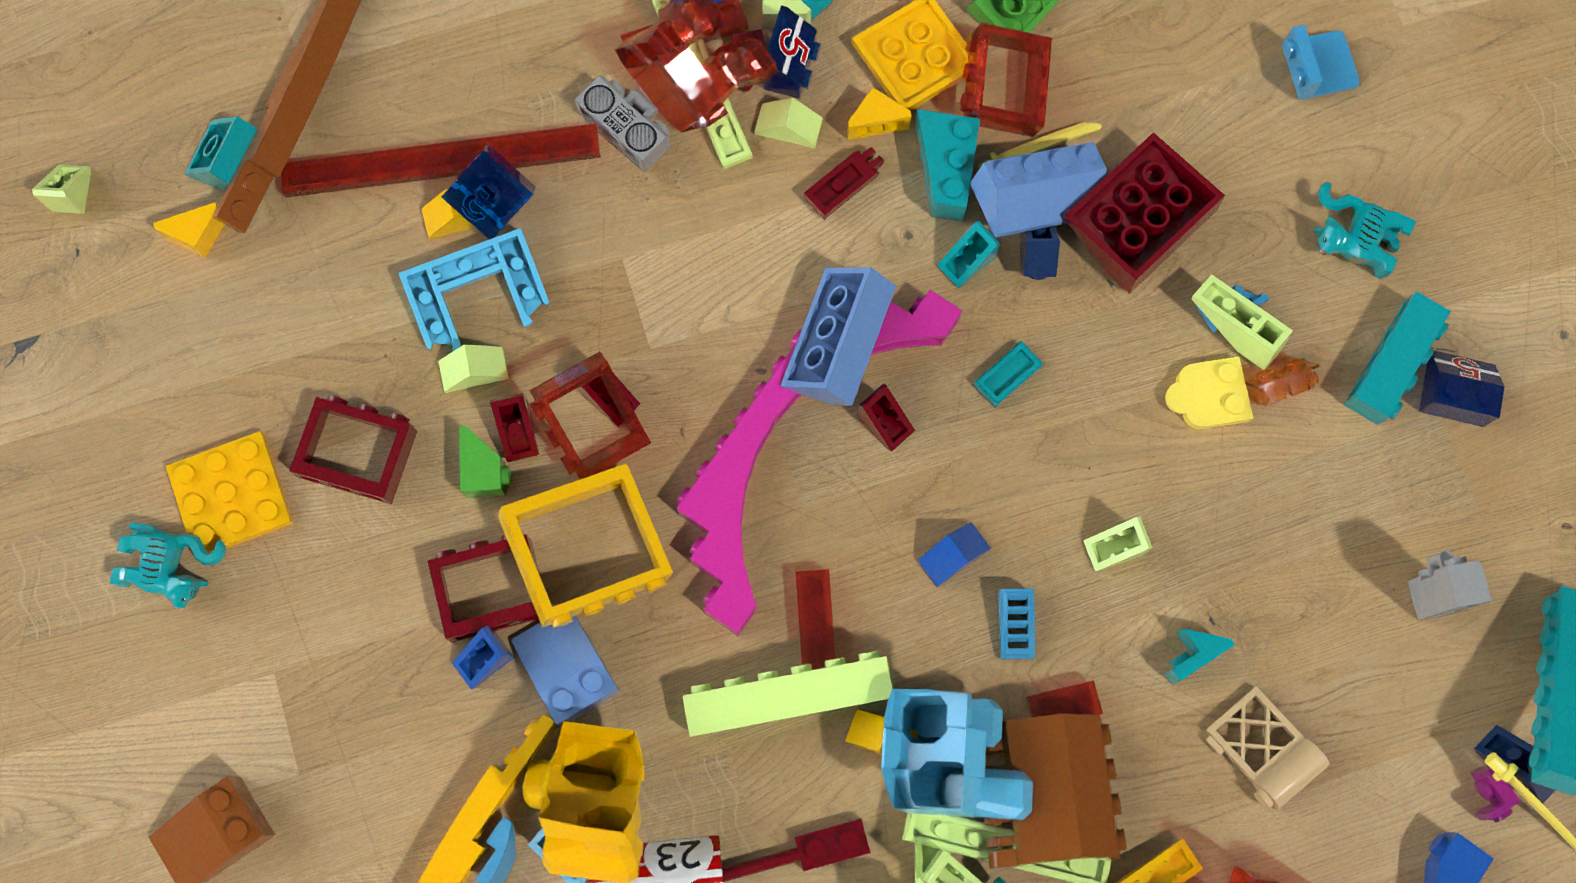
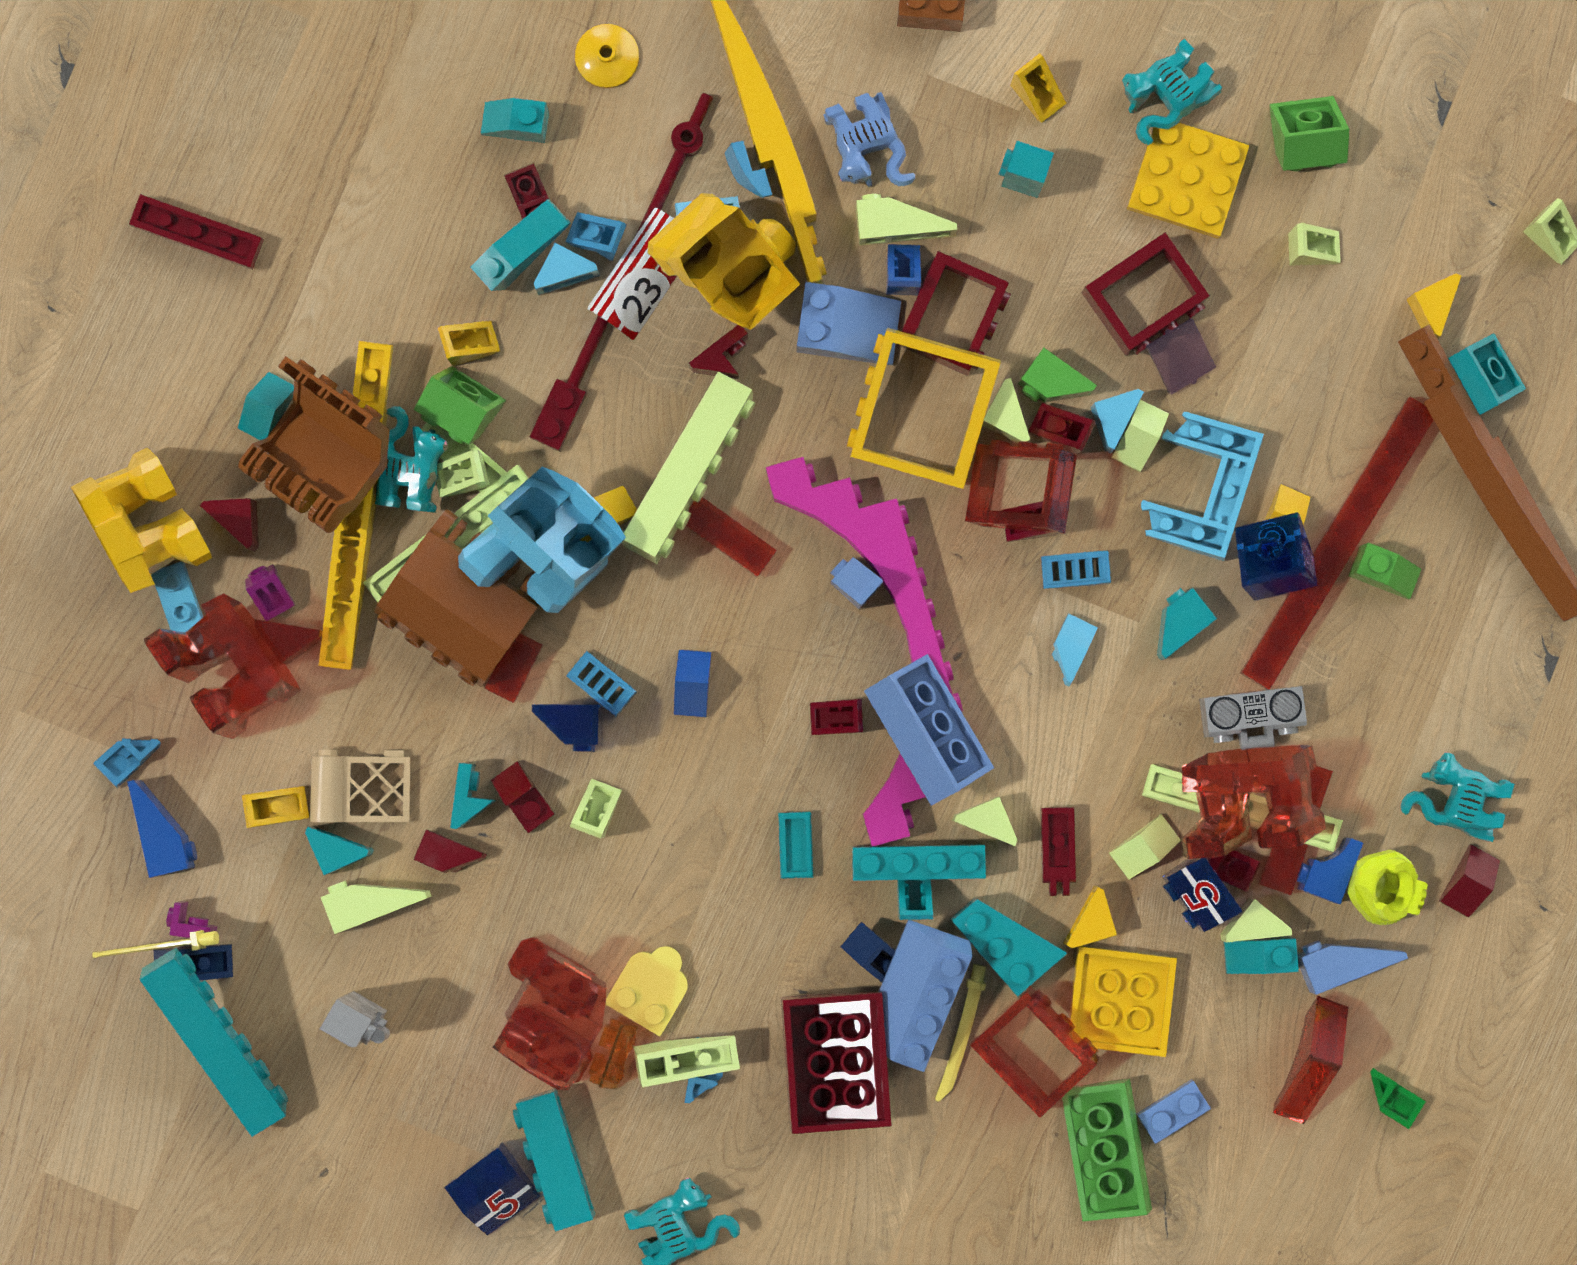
camera: 130 degrees right, 10 degrees up
none -> yellow slope [242,786,309,828]
none -> teal slope [305,826,374,875]
none -> yellowish green slope [321,881,432,934]
none -> dark red slope [413,829,487,873]
none -> dark red slope [491,761,555,833]
none -> clear red piece [492,936,607,1090]
none -> clear blue slope [532,704,603,752]
none -> dark red slope [689,325,748,379]
none -> medium blue animal [823,92,915,187]
none -> medium blue slope [831,557,883,609]
none -> teal arch [852,844,986,881]
none -> yellowish green slope [856,194,958,245]
none -> yellowish green slope [952,797,1018,846]
none -> yellowish green slope [982,378,1030,446]
none -> teal brick [998,141,1054,198]
none -> yellow slope [1010,53,1067,123]
none -> dark azure slope [1041,550,1111,589]
none -> medium azure slope [1052,613,1098,686]
none -> medium azure slope [1091,389,1144,454]
none -> piece [1146,318,1216,395]
none -> teal slope [1157,588,1217,660]
none -> bright green slope [1269,96,1350,171]
none -> yellowish green slope [1288,223,1340,266]
none -> bright green slope [1348,543,1422,600]

